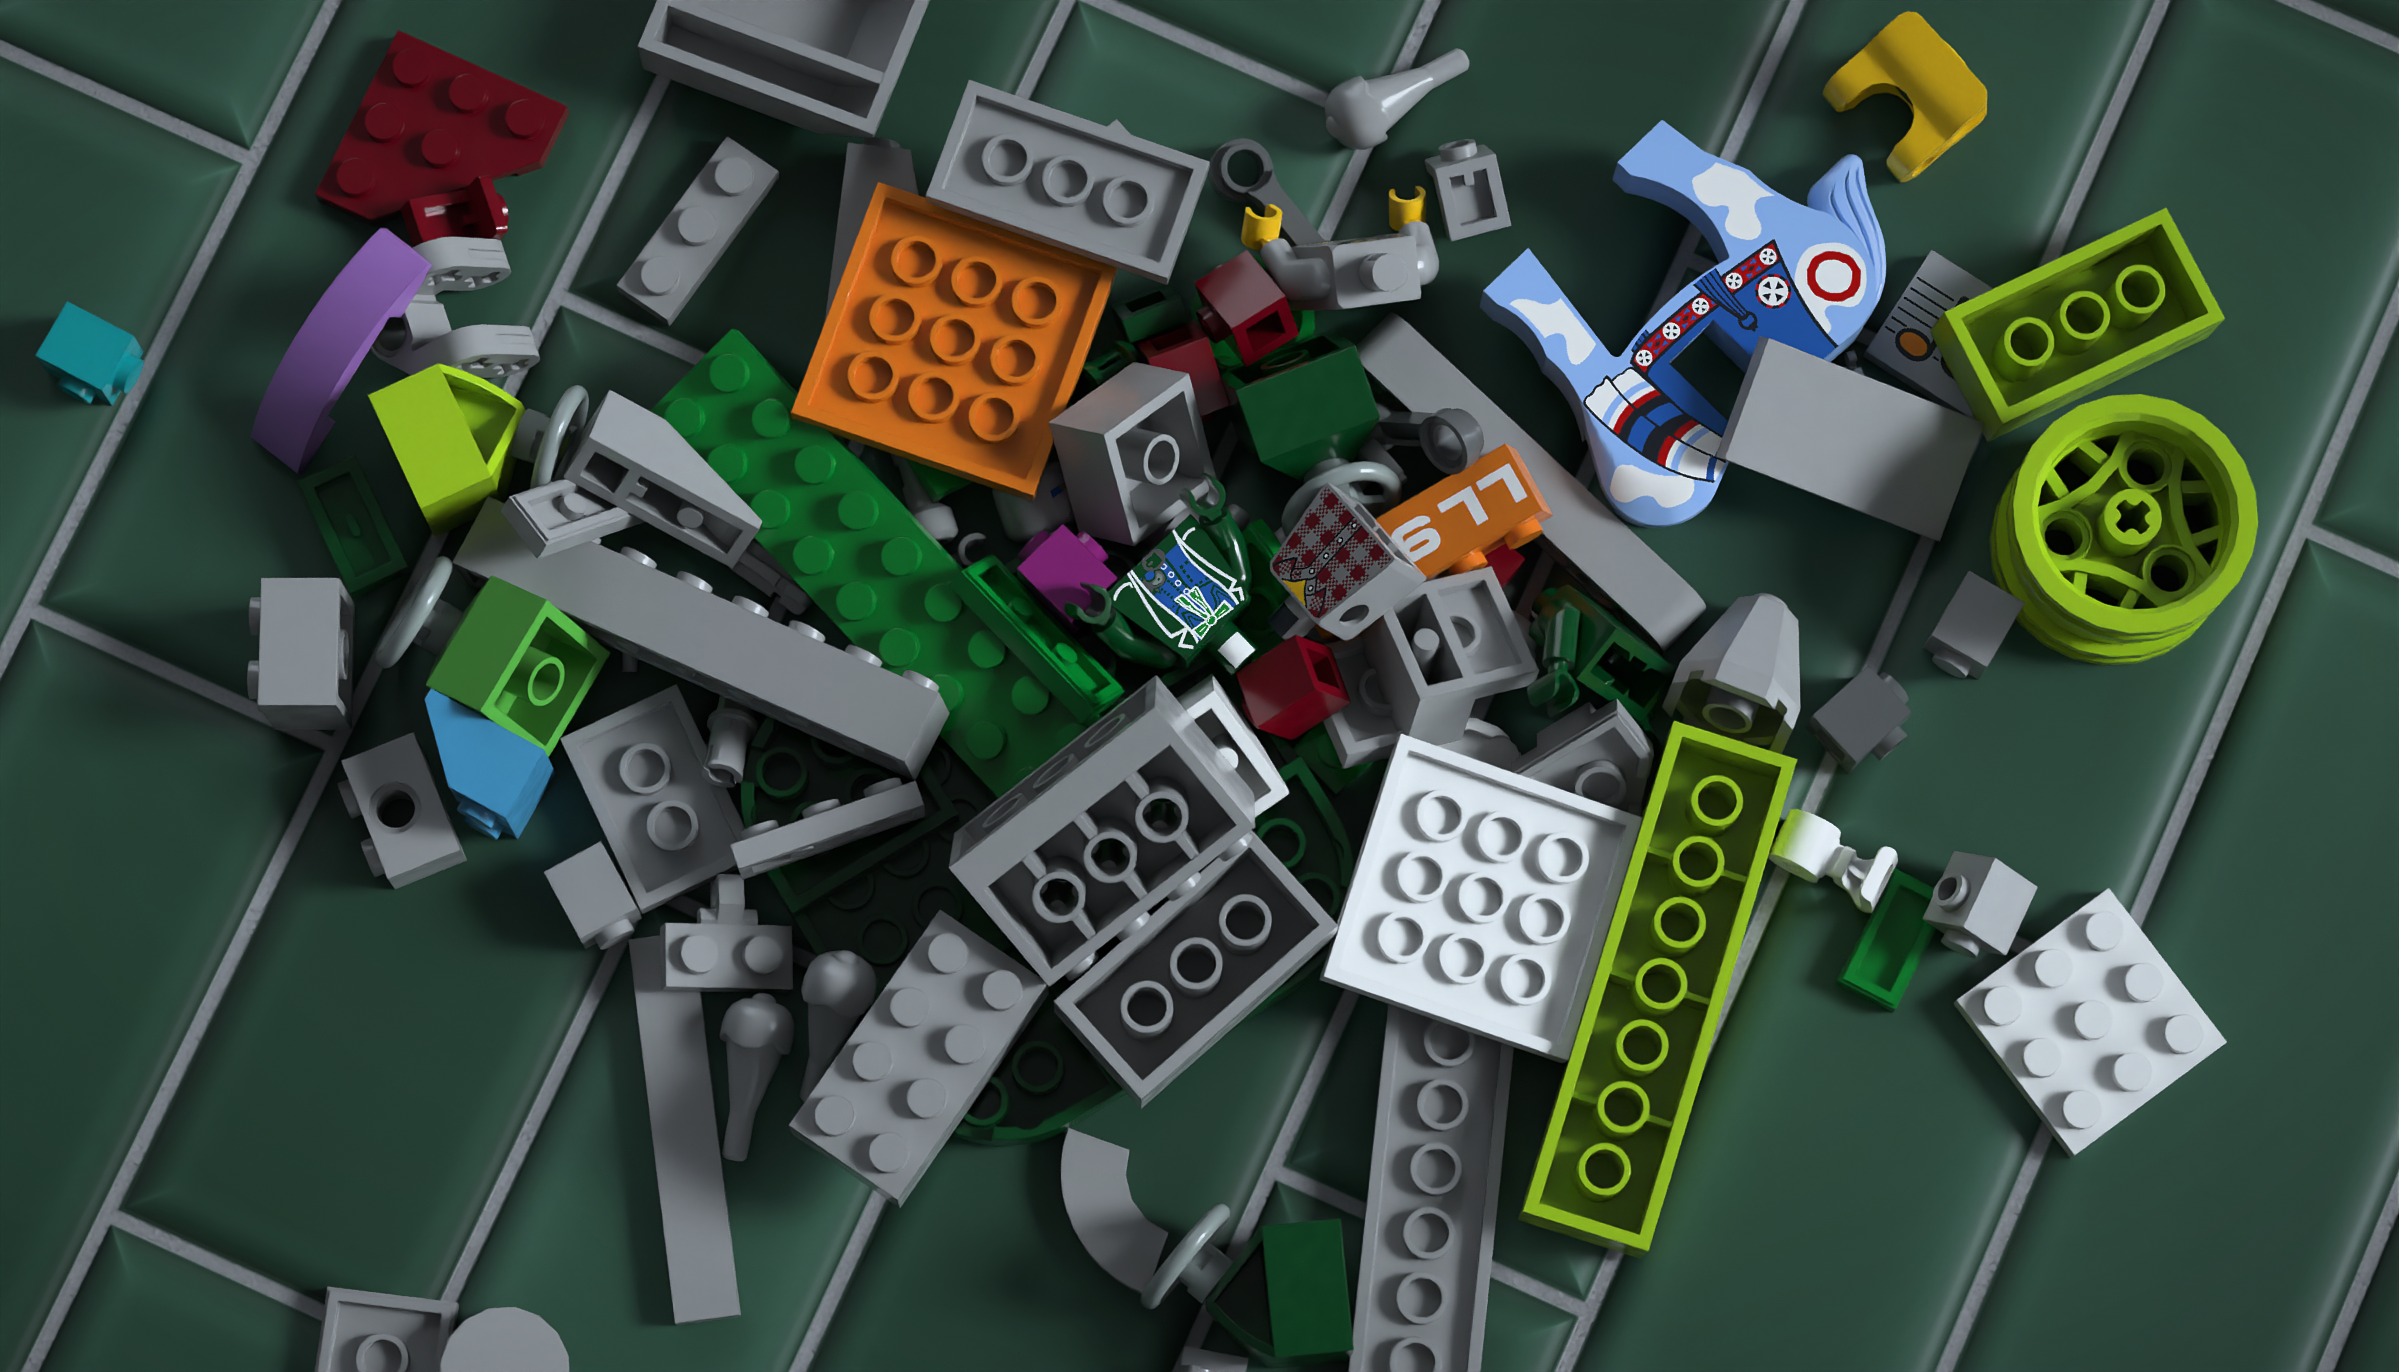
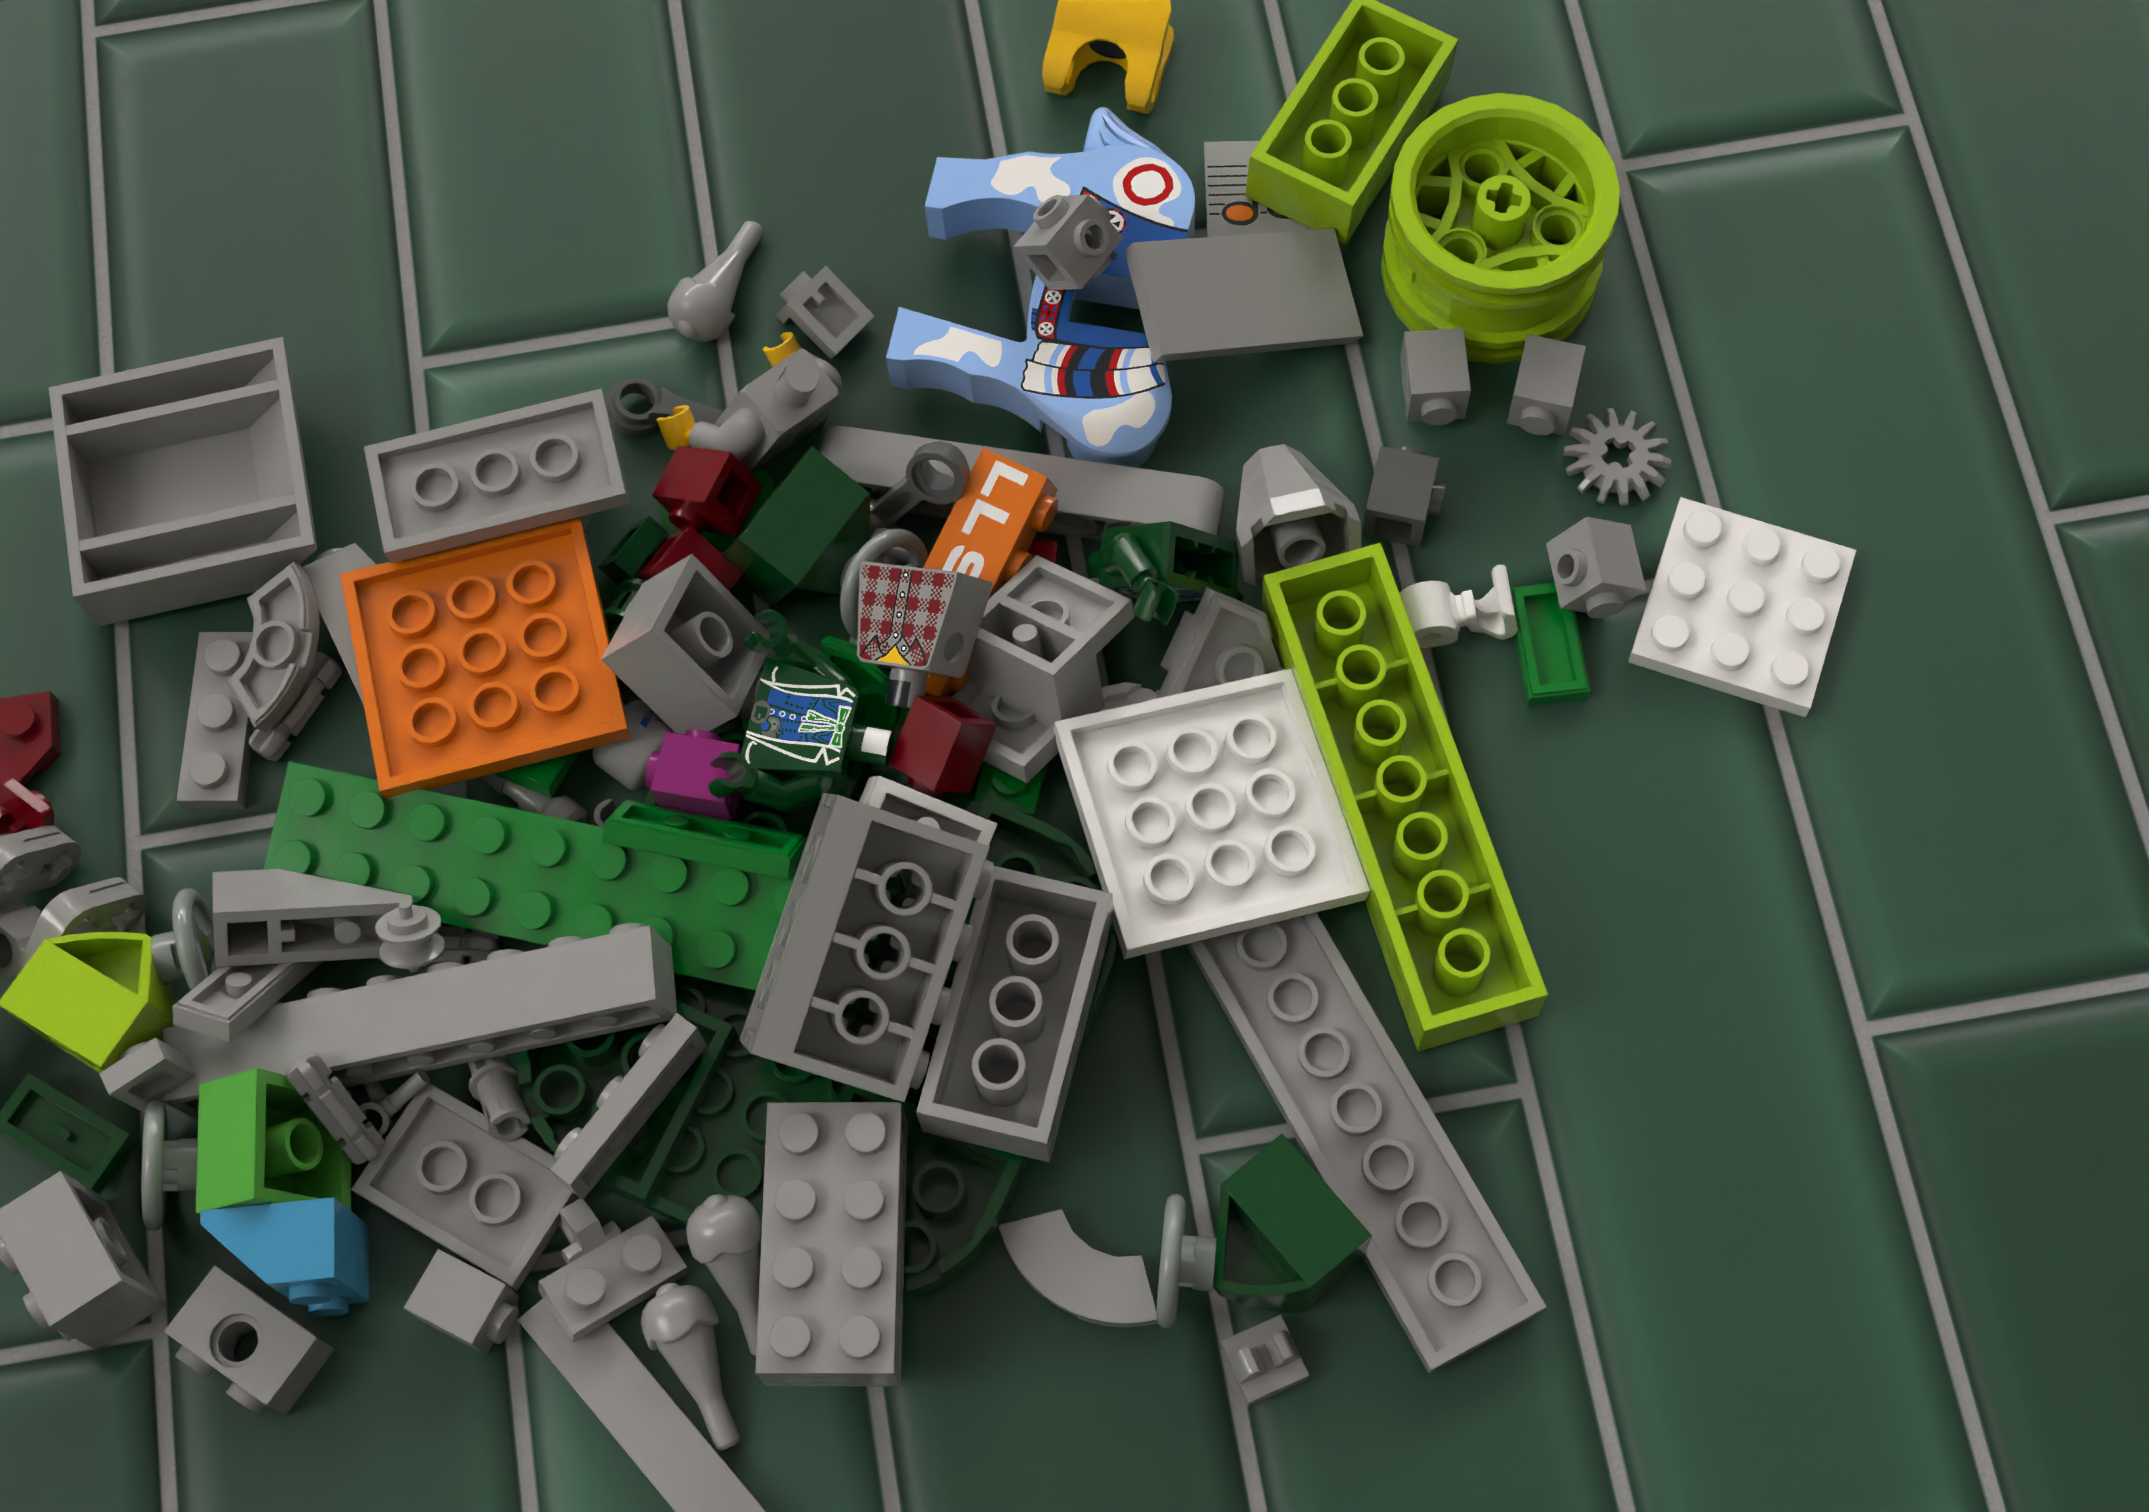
camera: 25 degrees left, 10 degrees down
none -> light grey plate [99,1038,196,1111]
none -> light grey tile [227,562,320,732]
none -> light grey axle [248,651,342,762]
none -> light grey axle [286,1052,384,1165]
none -> light grey hand [359,1070,430,1137]
none -> light grey wheel [375,901,445,972]
none -> light grey brick [1013,194,1124,290]
none -> light grey brick [1507,334,1586,436]
none -> light grey gear [1563,408,1671,506]

